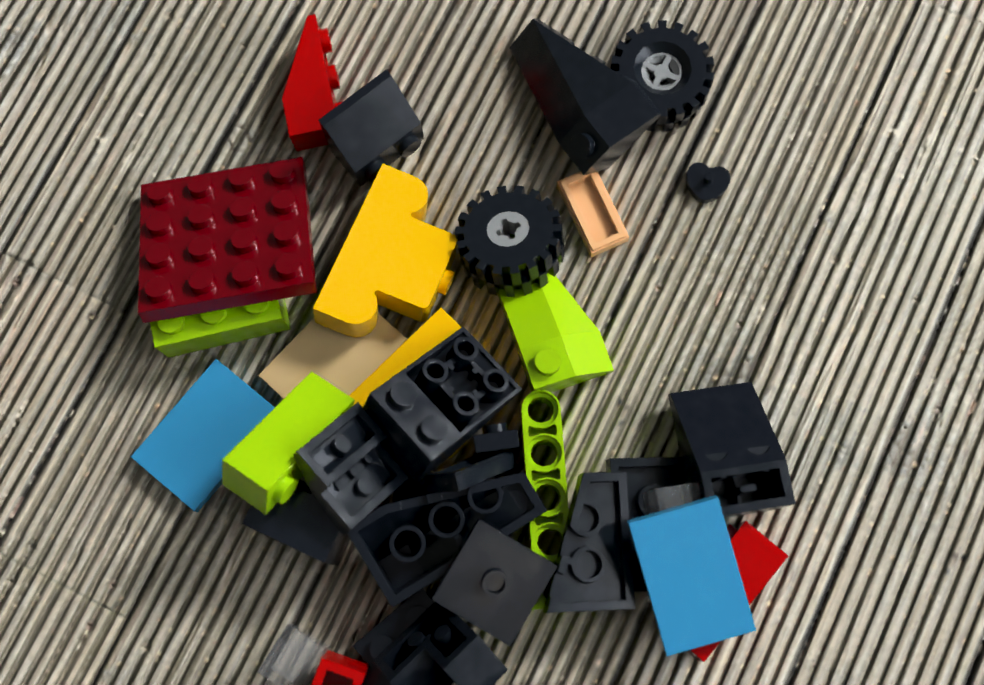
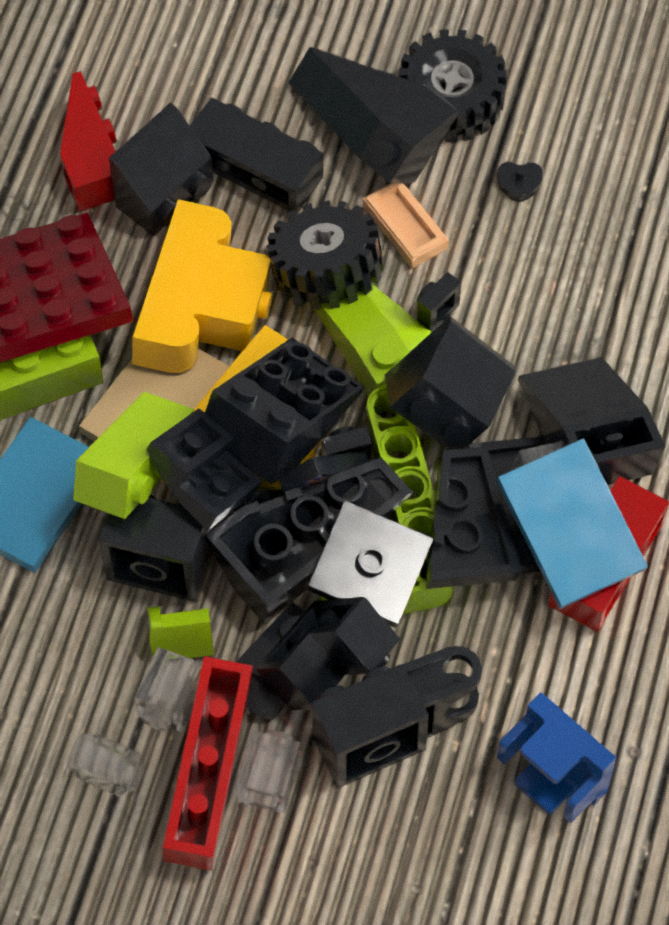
camera: 15 degrees left, 15 degrees down
none -> lime tile [146,606,214,664]
none -> black brick [190,97,324,214]
none -> black slope [385,316,516,450]
none -> black plate [416,272,461,332]

